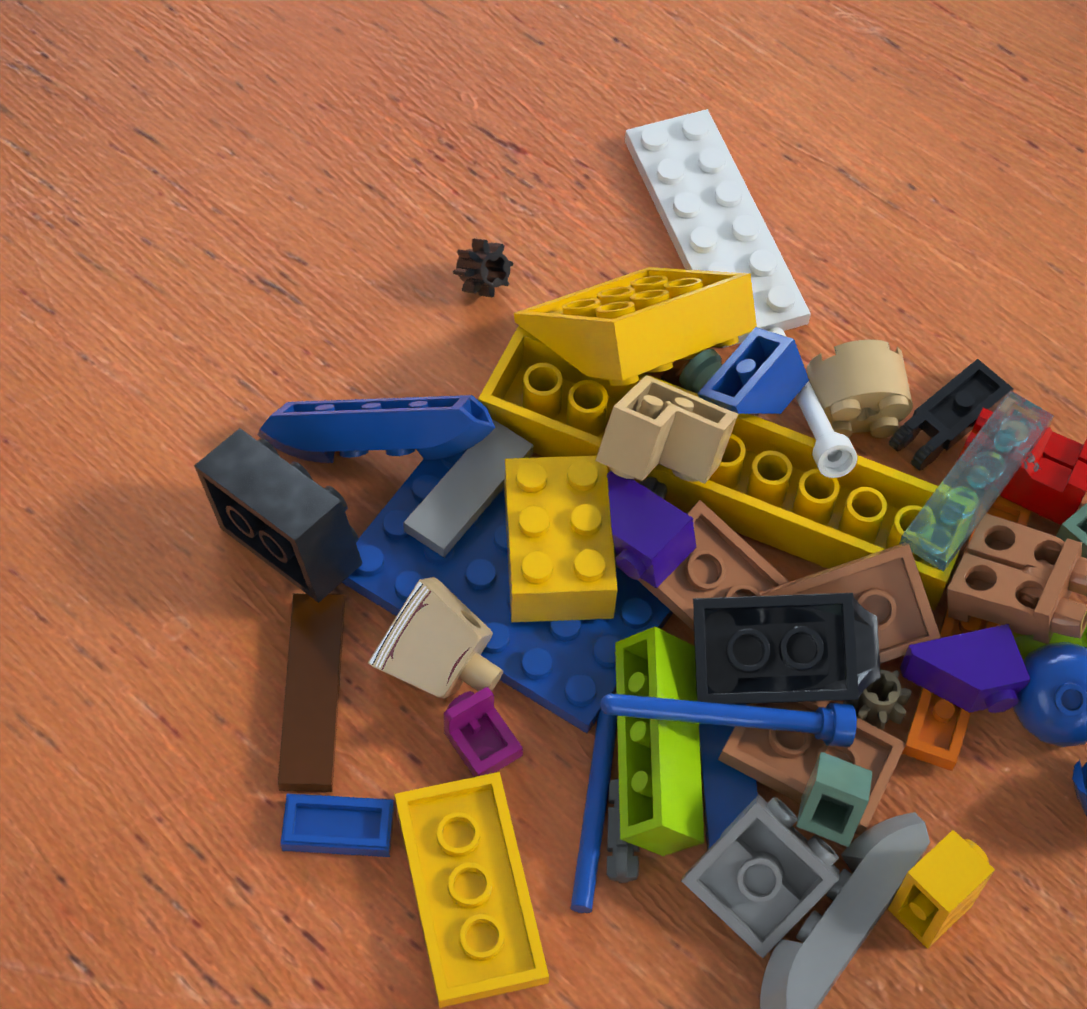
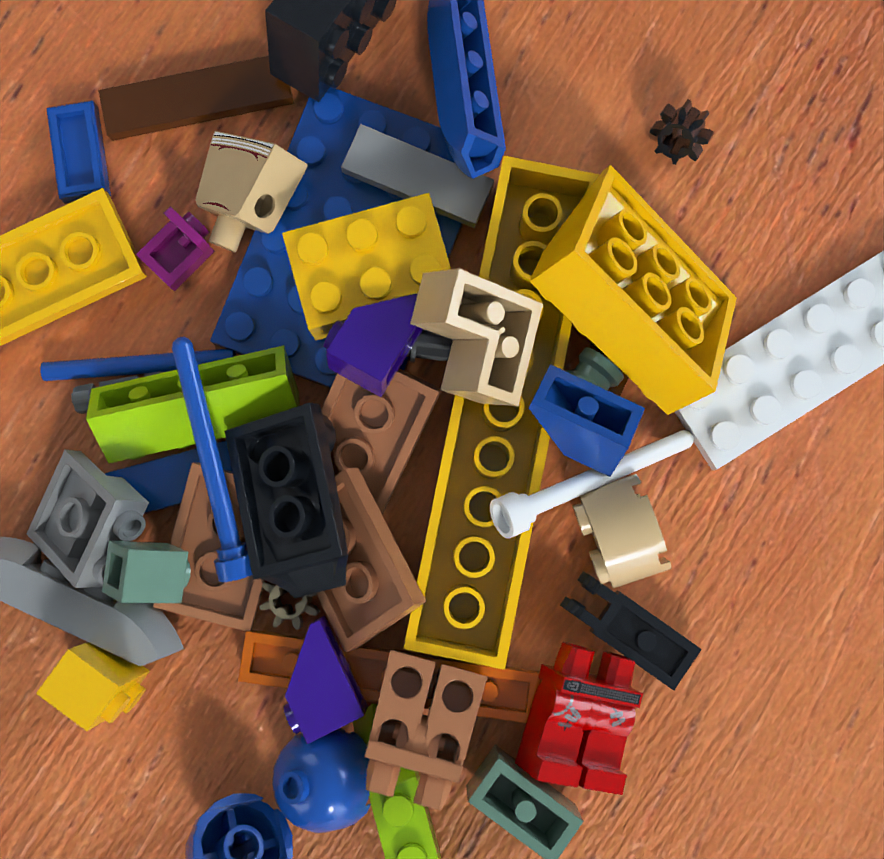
camera: 80 degrees right, 25 degrees up
clear light blue plate [900,390,1054,572] -> none

